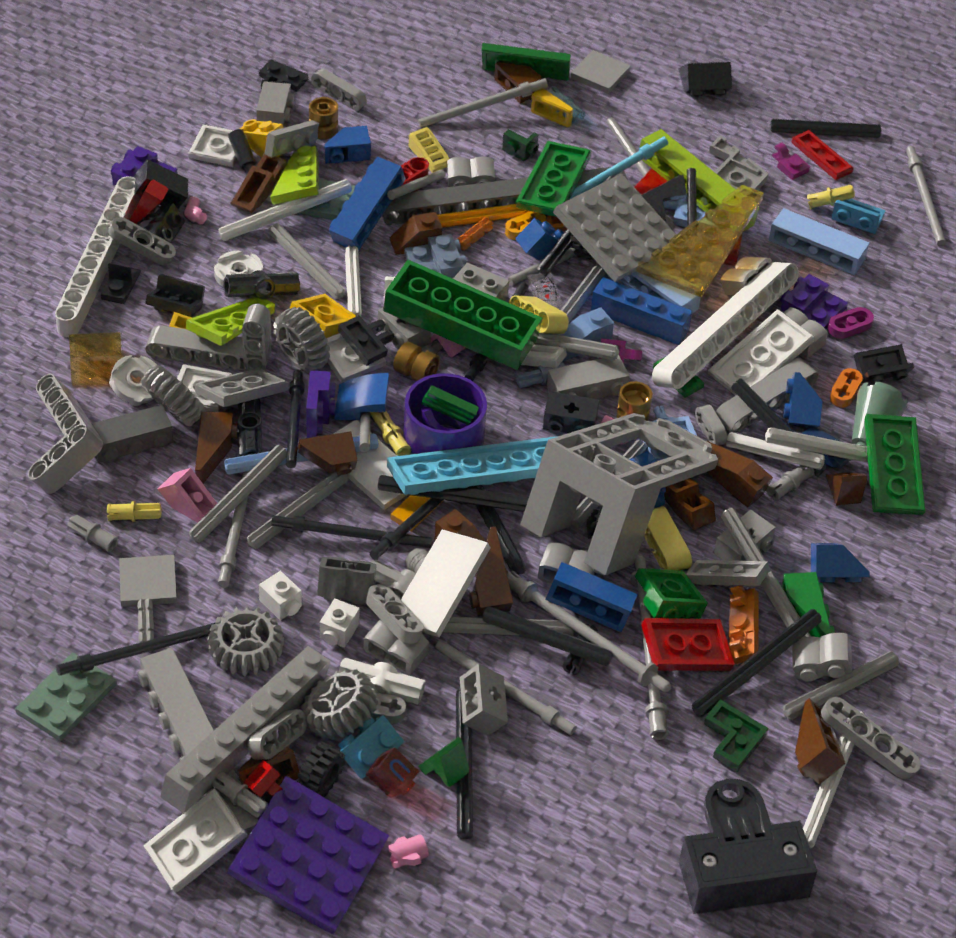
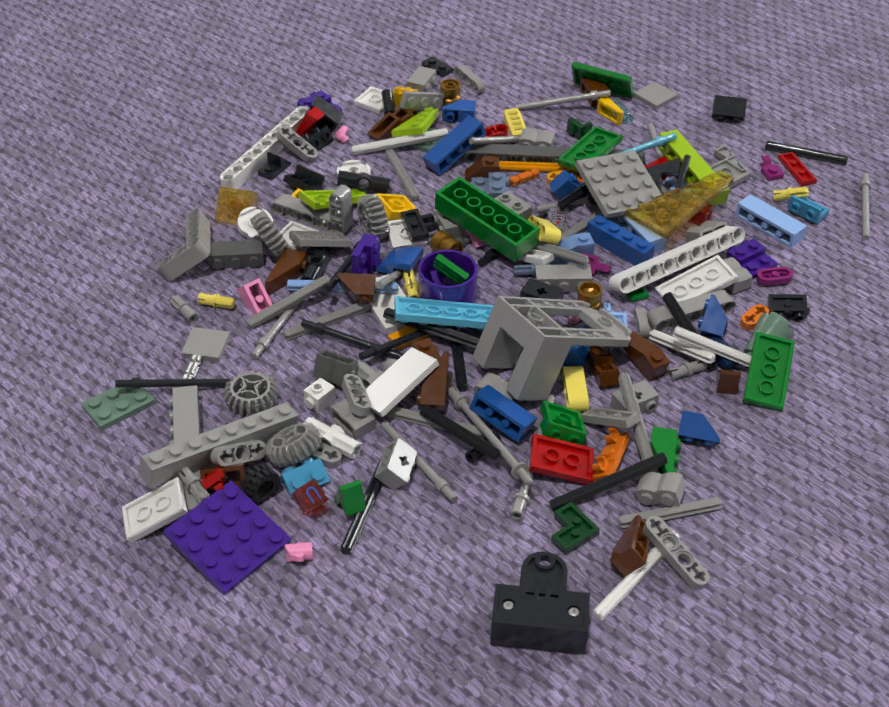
camera: 20 degrees right, 5 degrees down
white brick [259,571,302,620] -> none
white axle [345,246,362,316] -> none

